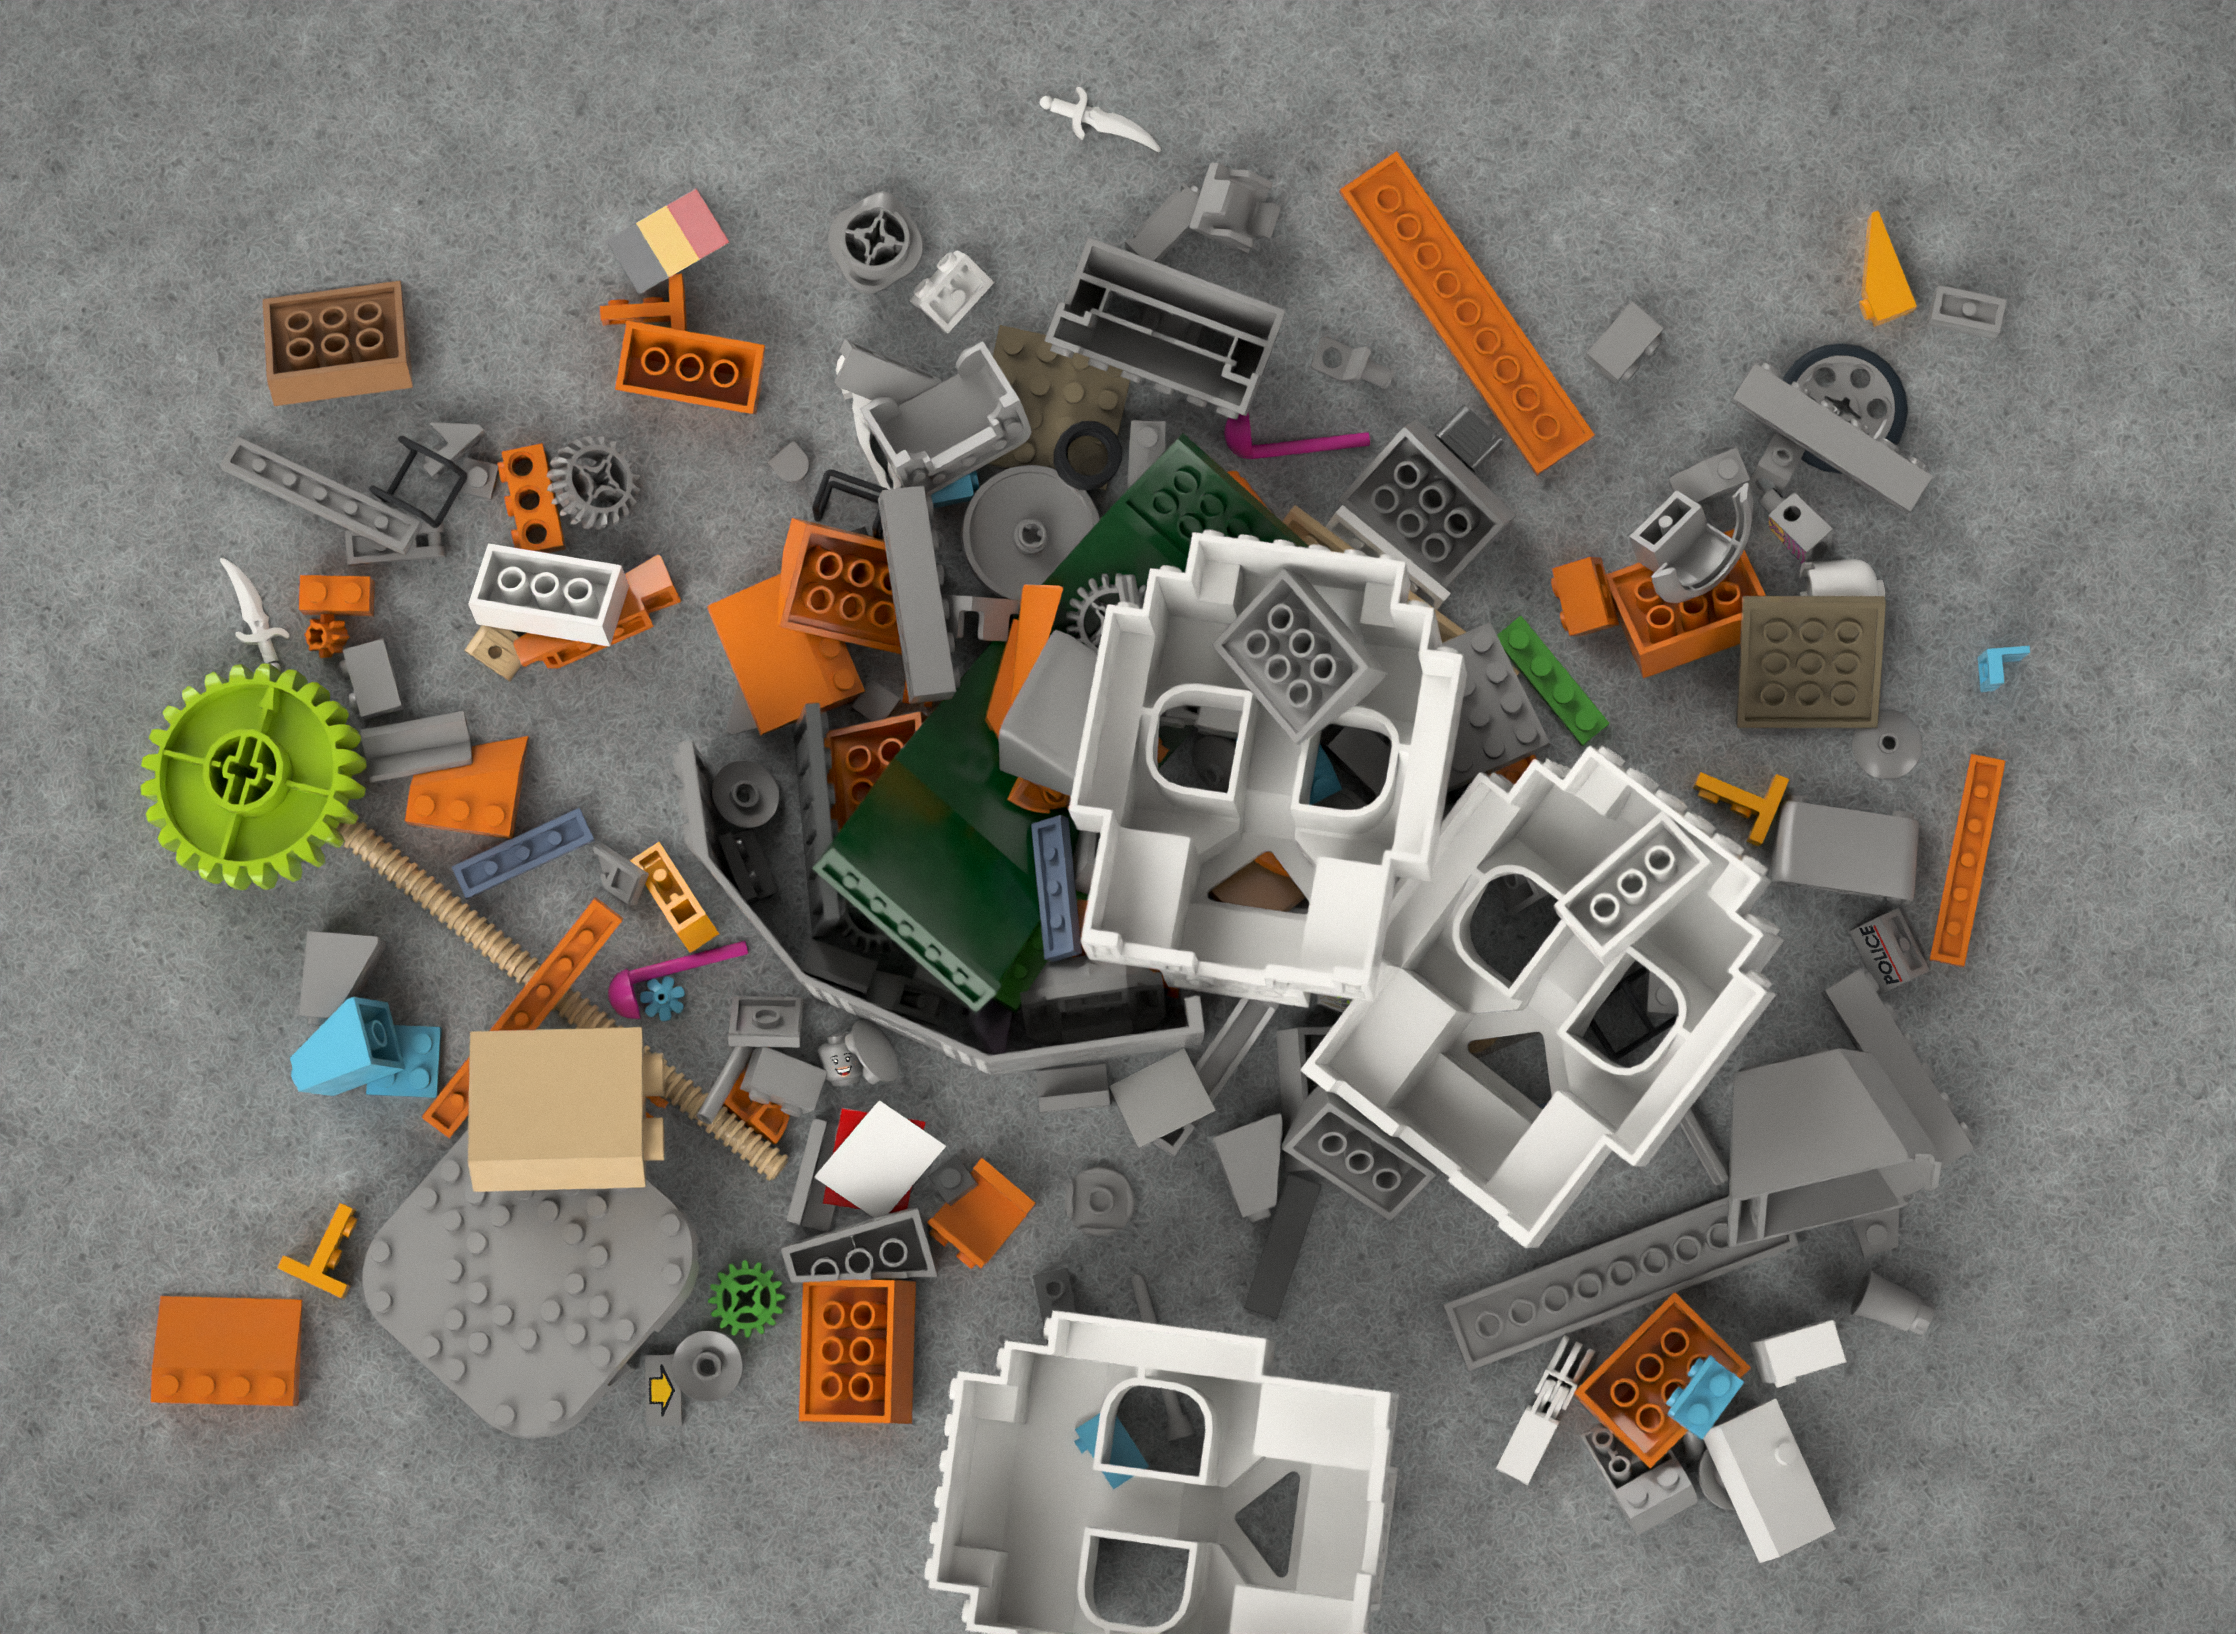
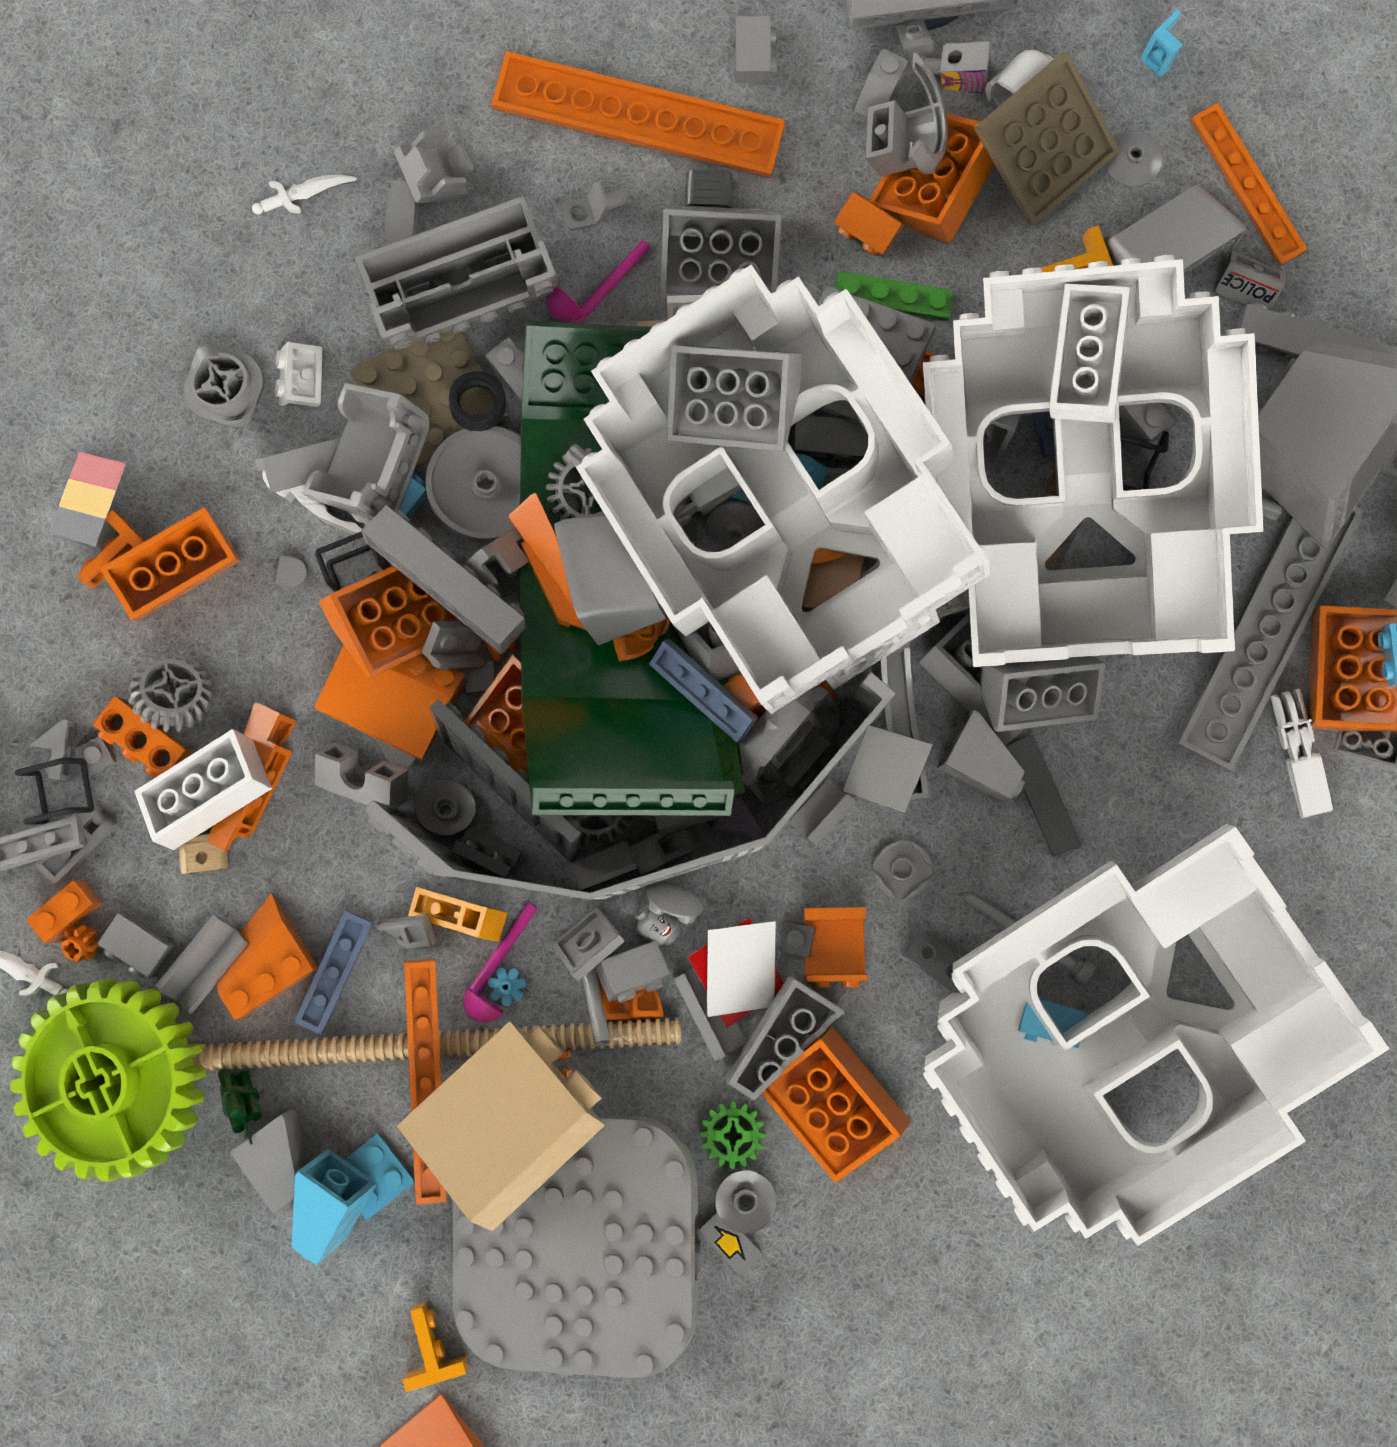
camera: 40 degrees left, 0 degrees up
none -> dark green piece [218,1068,262,1145]
none -> light grey arch [315,742,408,808]
none -> light grey bracket [422,621,485,670]

